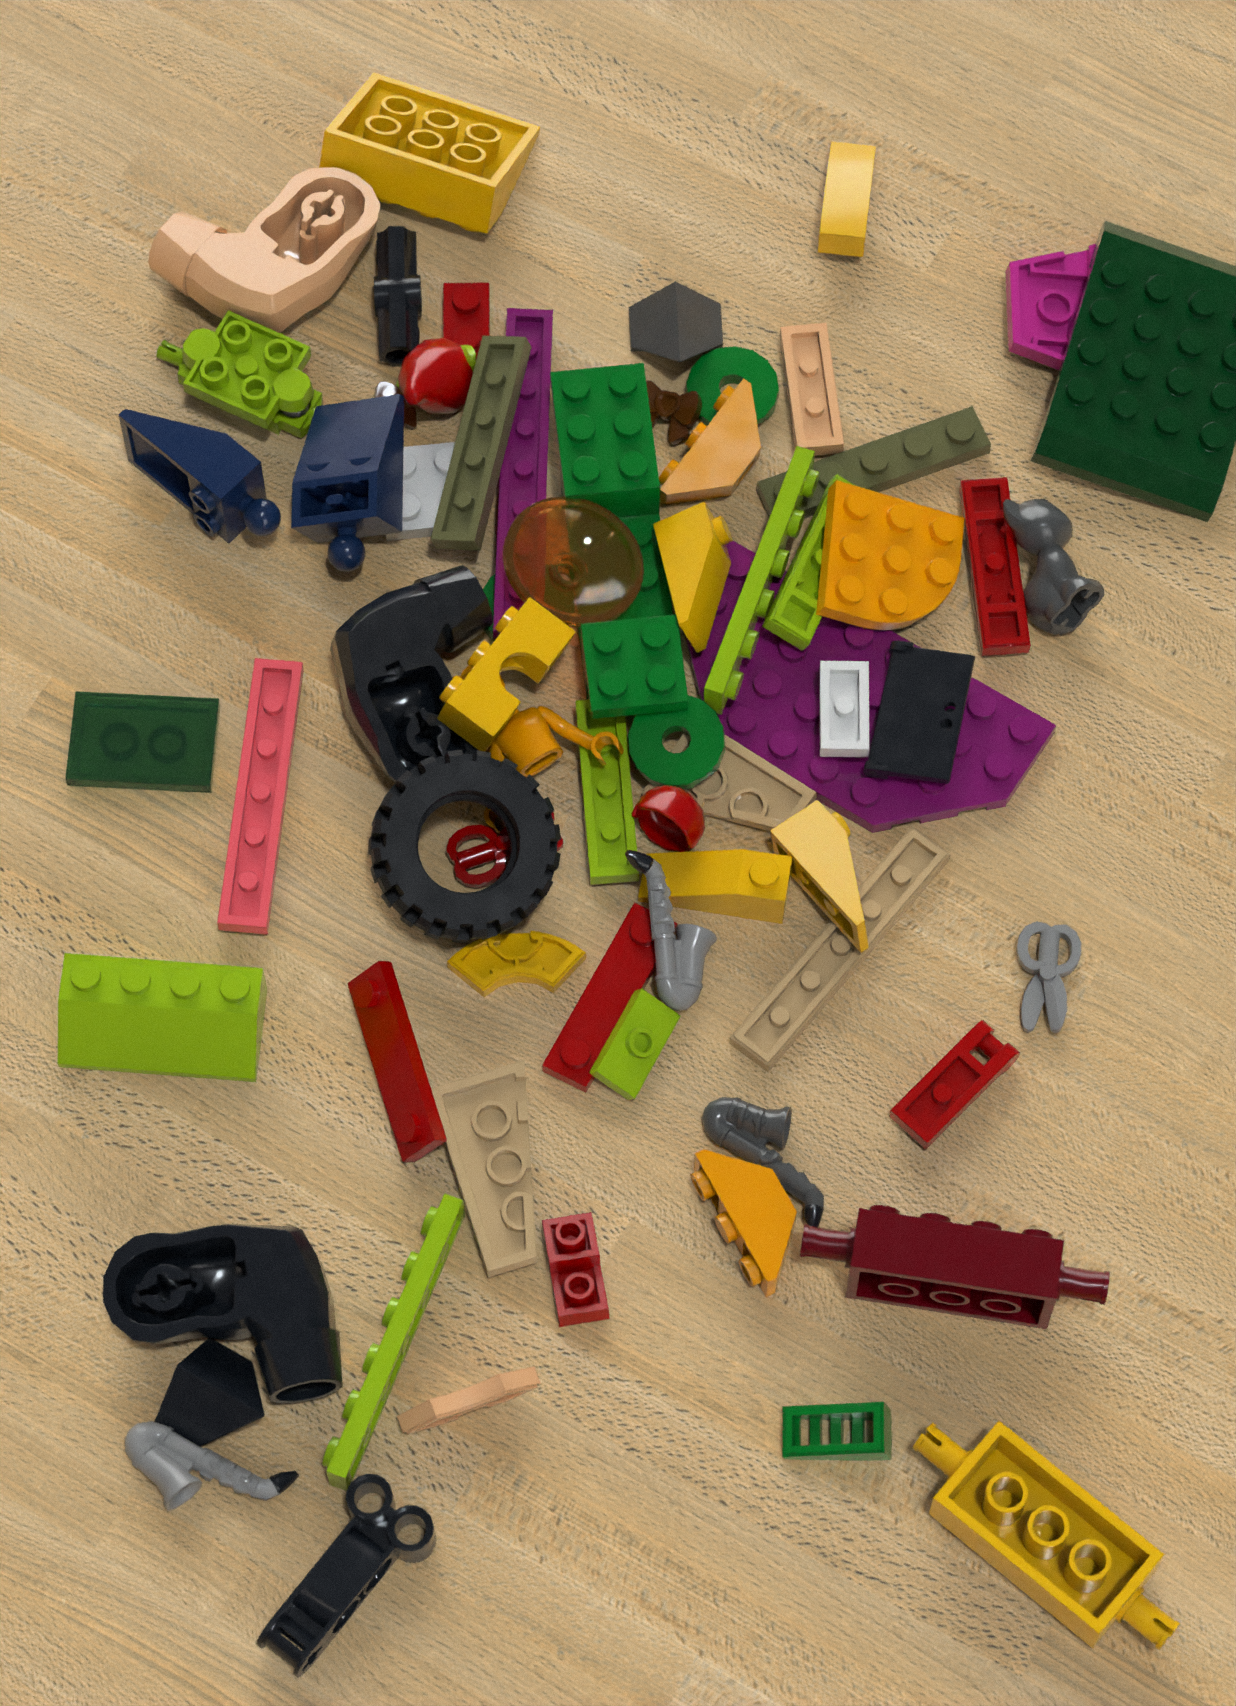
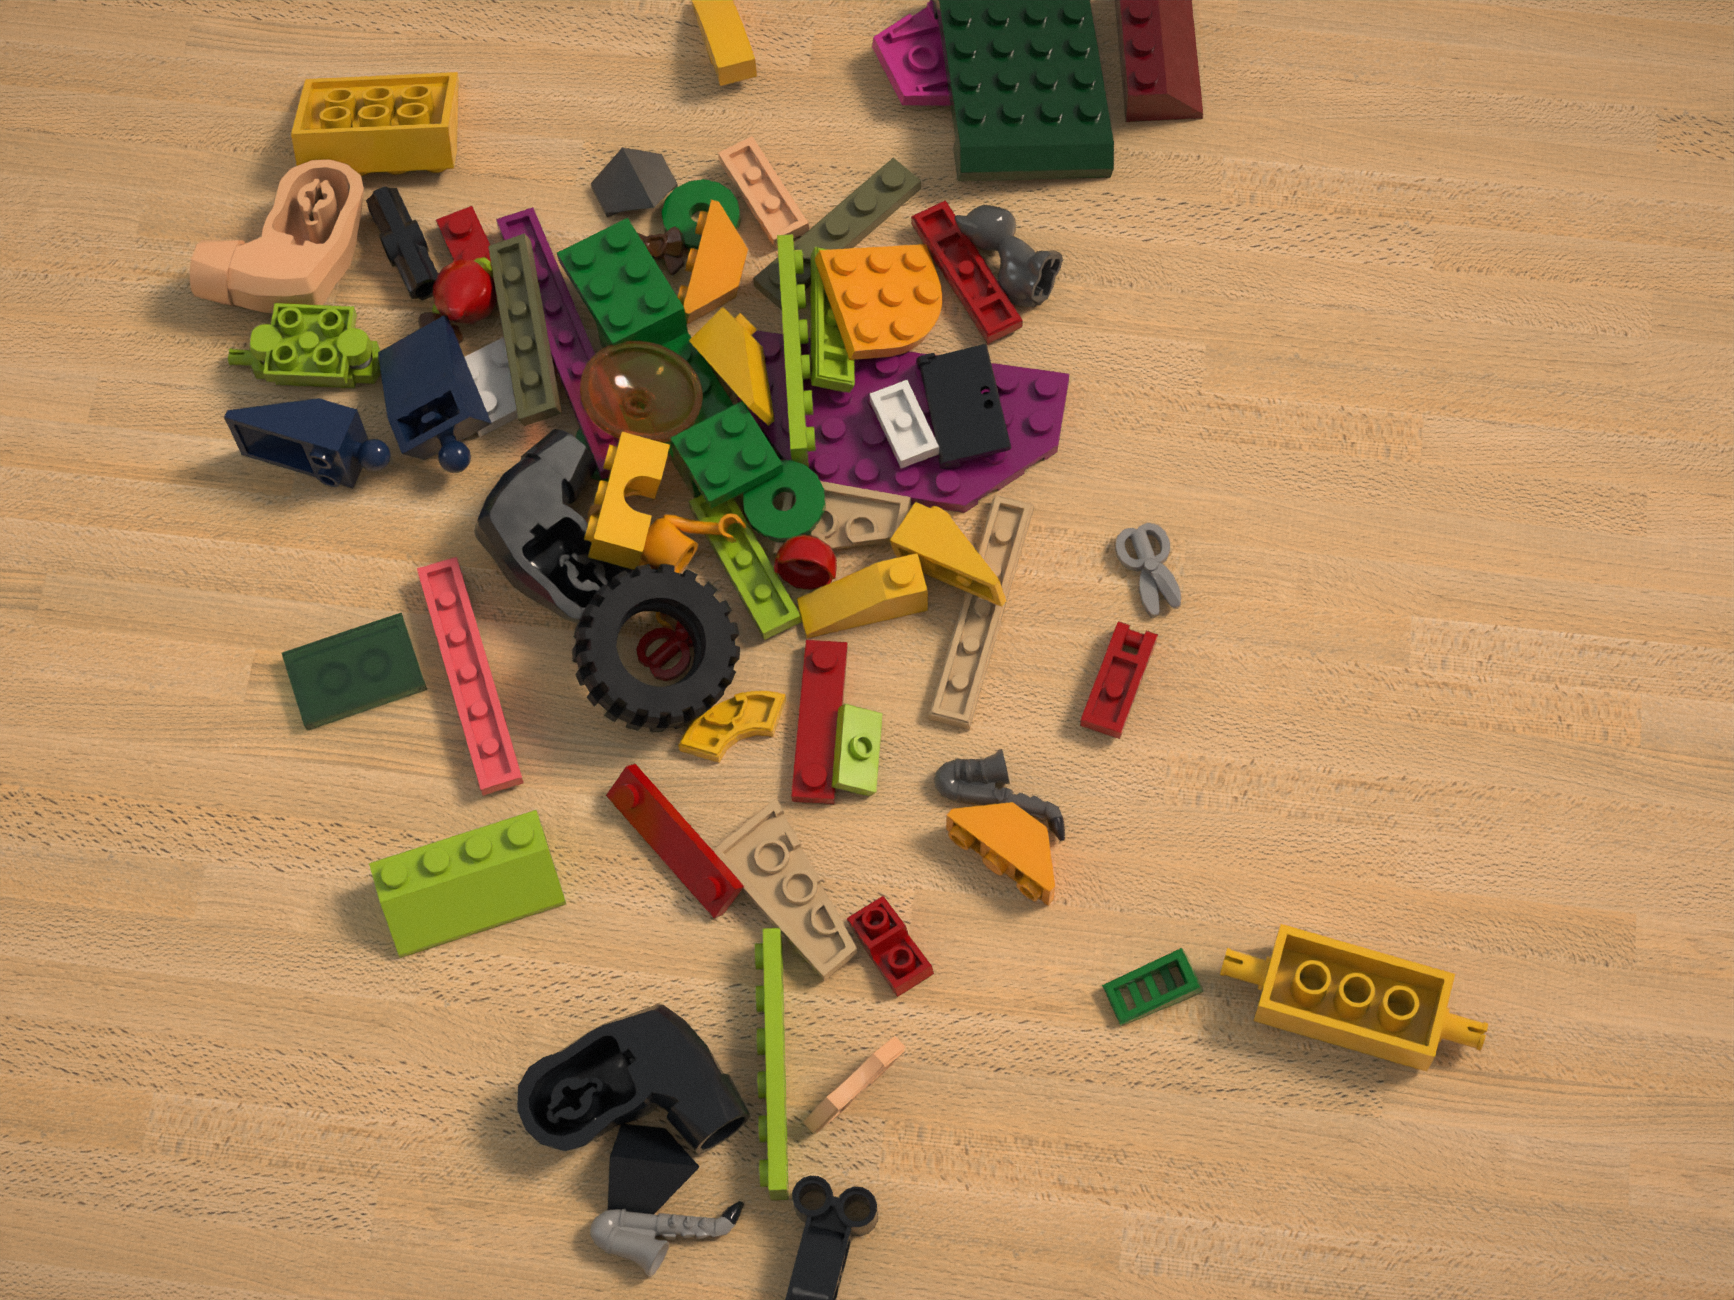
camera: 20 degrees left, 0 degrees up
light grey piece [625,850,717,1011] -> none
dark red brick [800,1205,1110,1329] -> none

